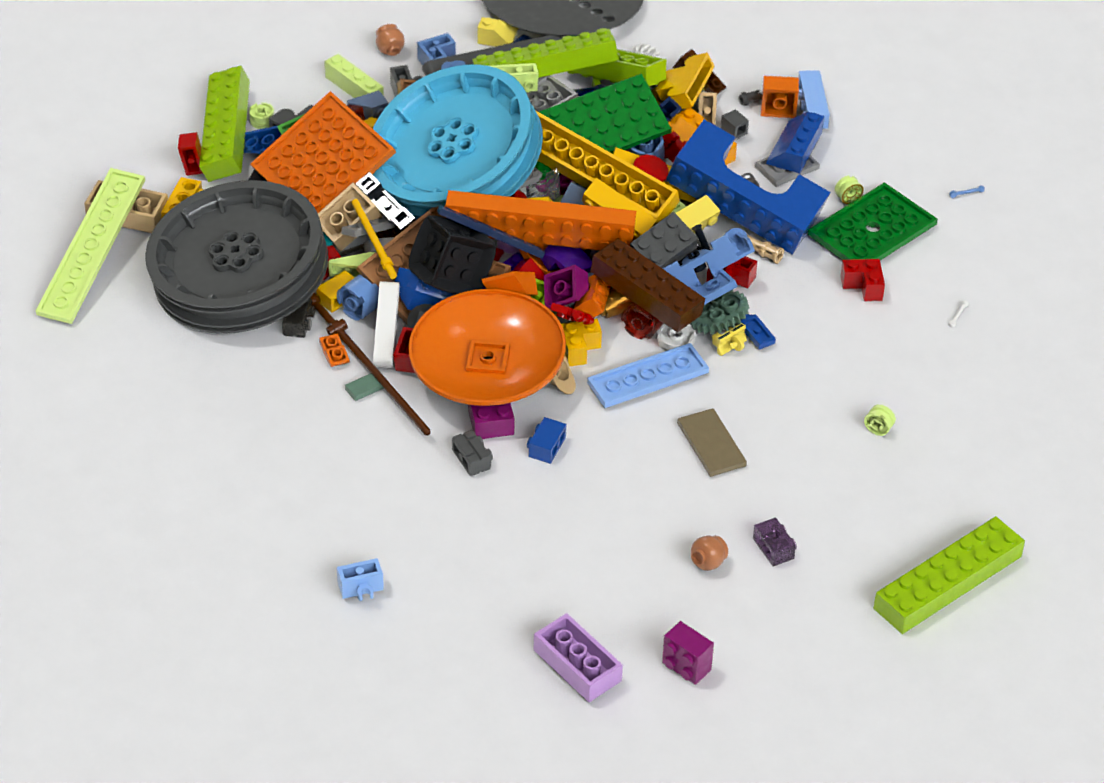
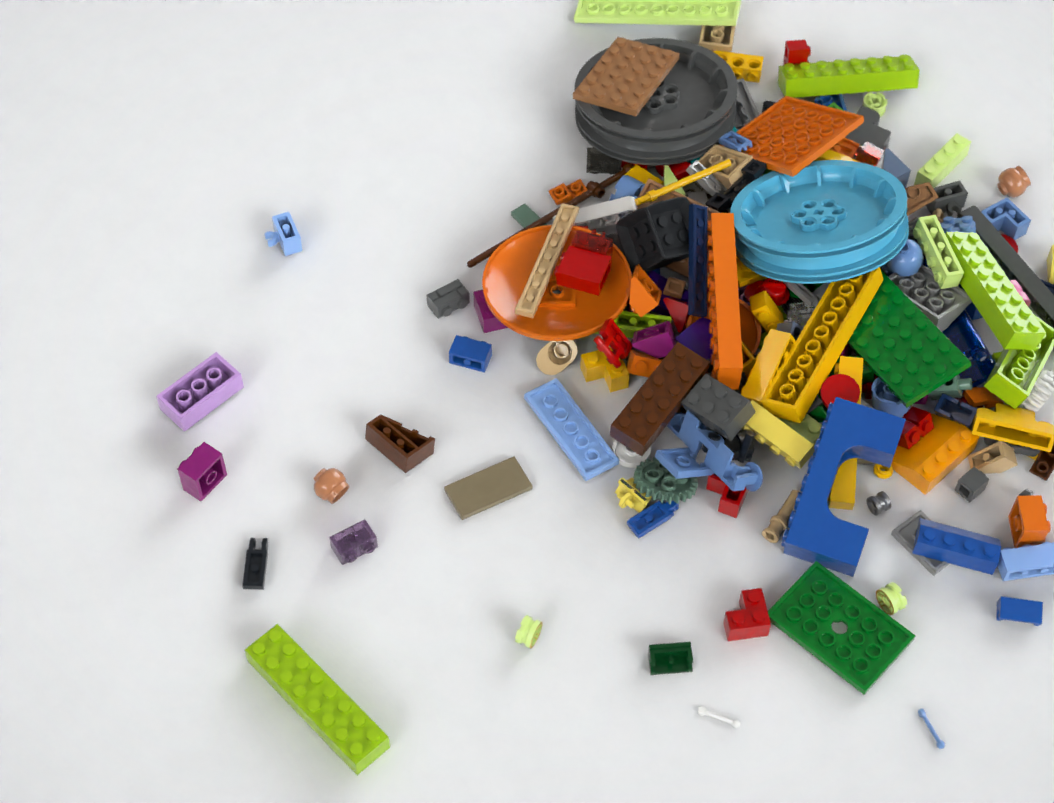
camera: 85 degrees right, 10 degrees up
none -> black hinge [242,538,268,590]
none -> reddish brown wedge [365,414,435,473]
none -> tan tile [515,203,579,318]
none -> red brick [554,245,612,296]
none -> clear red brick [571,229,613,257]
none -> medium nougat plate [573,37,679,116]
none -> dark green hinge [648,642,693,675]
none -> medium blue tile [719,131,753,152]
none -> blue hinge [996,596,1043,626]

